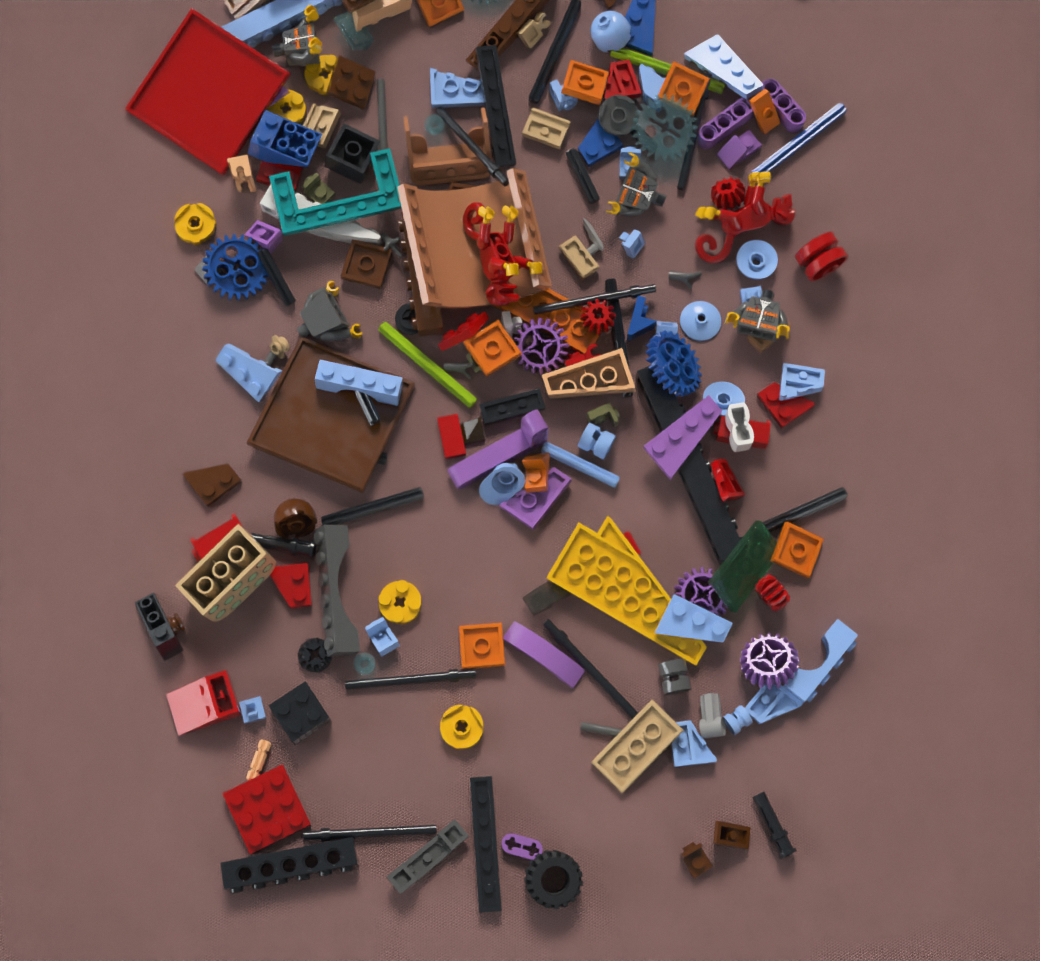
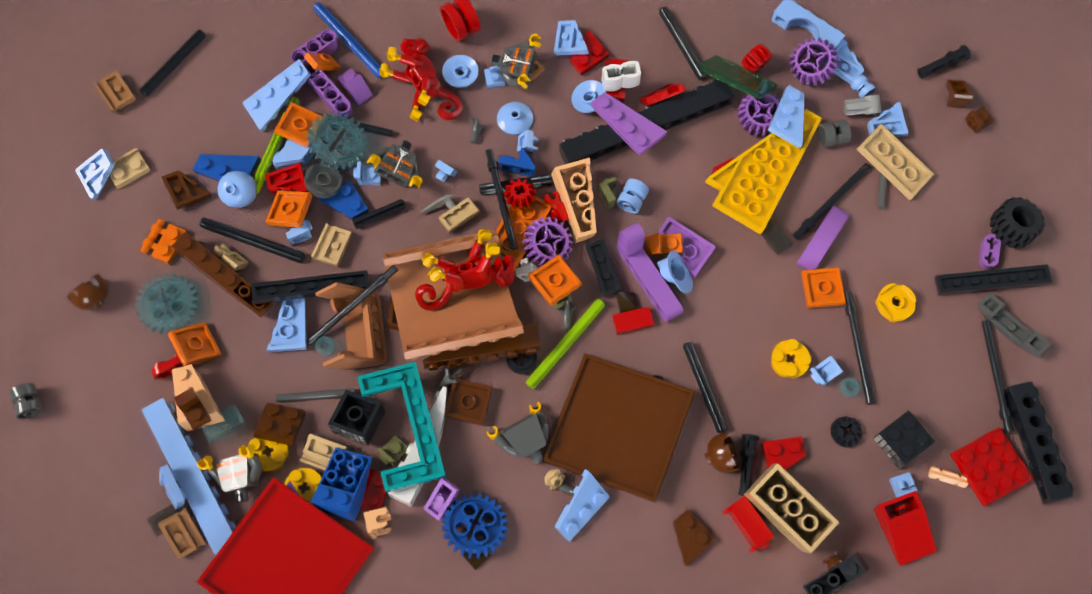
camera: 90 degrees left, 5 degrees down
yellow plate [174,203,217,245] -> none
black axle [257,248,295,306] -> none
dark grey arch [314,525,360,657] -> none
light blue arch [315,360,403,406] -> none
black axle [354,391,380,426] -> none
red plate [438,312,489,351] -> none
light blue axle [541,442,620,487] -> none
blue gear [645,330,702,397] -> none
red gear [711,176,746,210] -> none
orange plate [770,522,824,578] -> none

